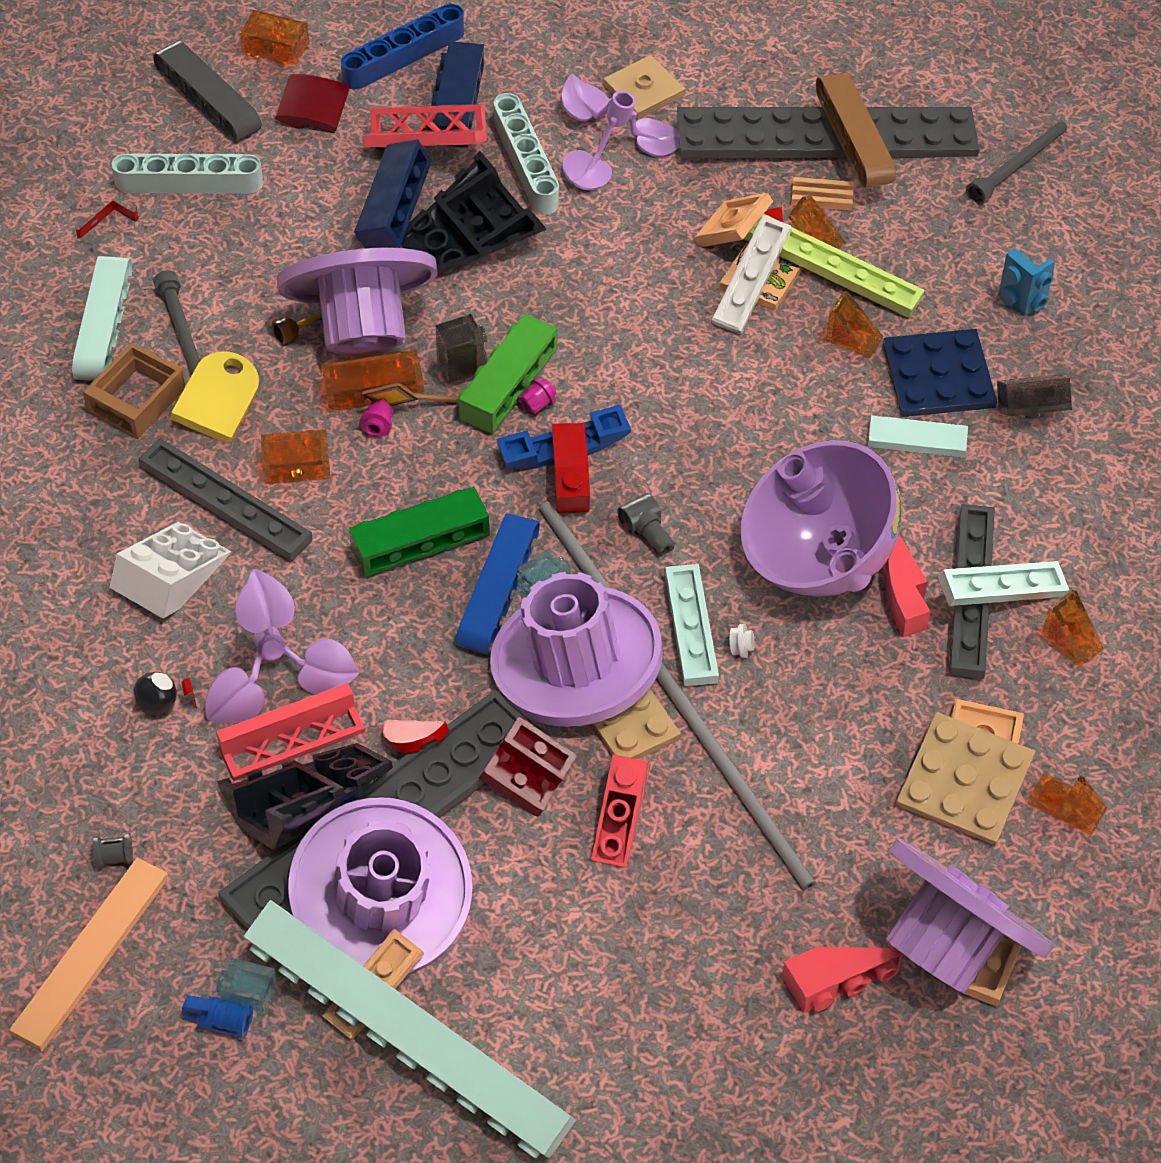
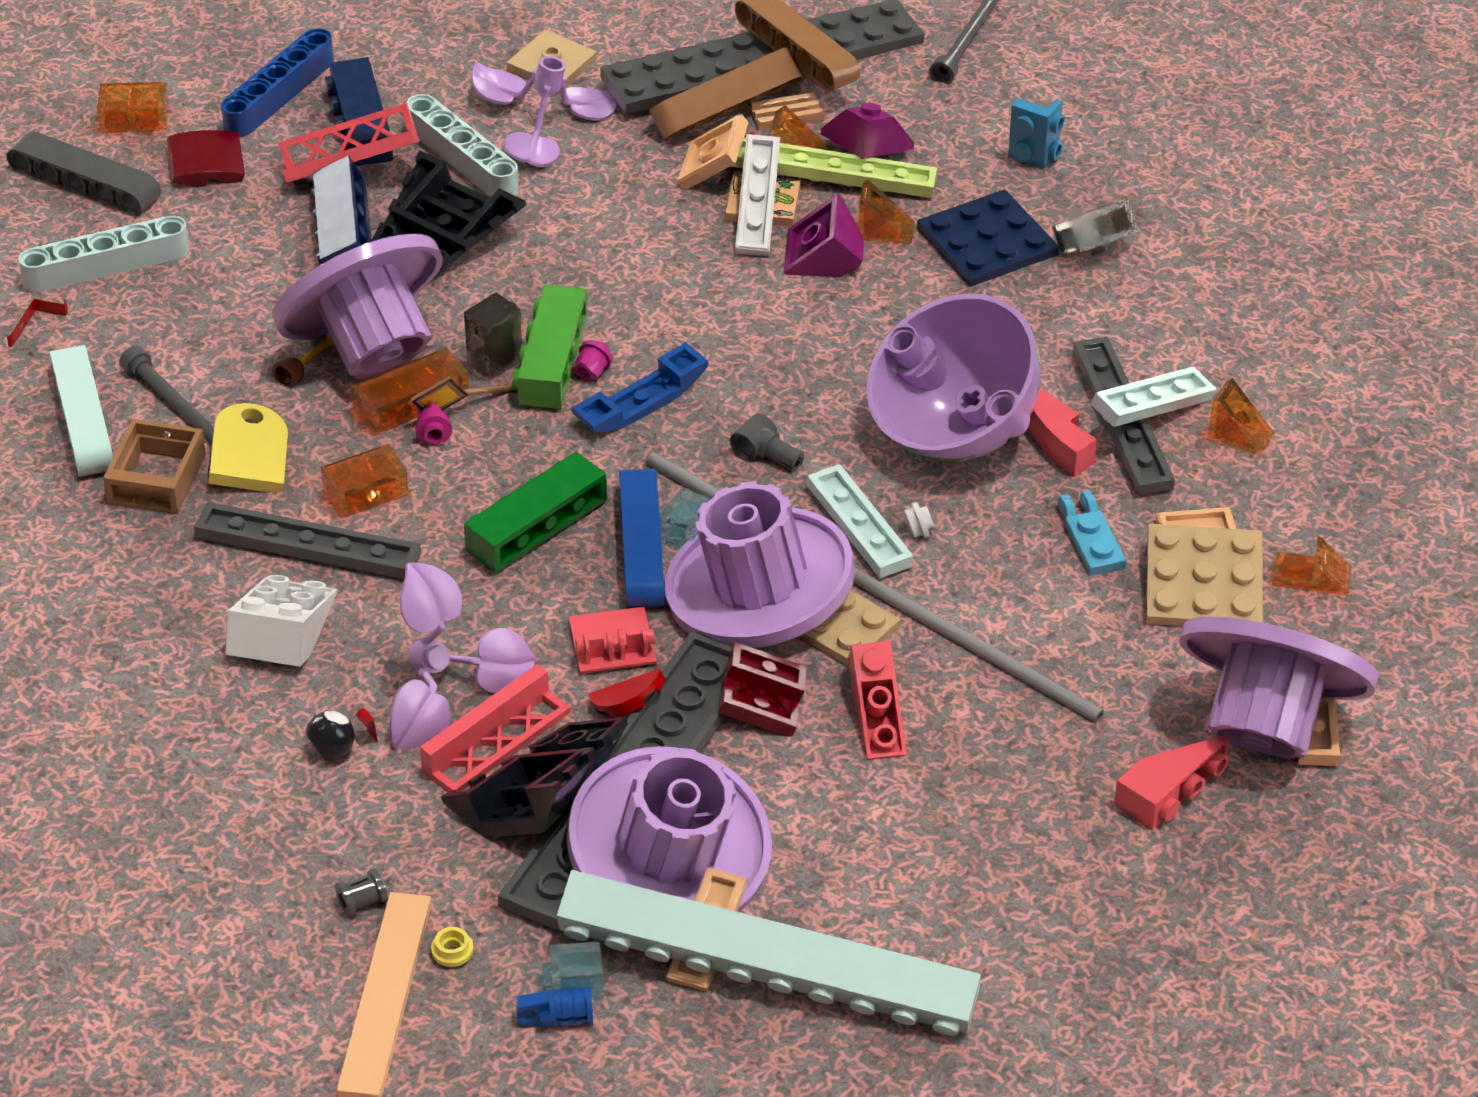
camera: 20 degrees left, 10 degrees down
red slope [552,423,590,513] -> none
light aqua tile [868,415,968,457] -> none
none -> light yellow plate [431,927,474,967]
none -> coral hinge [568,607,657,674]
none -> medium nougat beam [649,47,802,141]
none -> magenta slope [784,193,864,277]
none -> magenta slope [820,103,915,159]
none -> medium azure hinge [1058,490,1126,576]

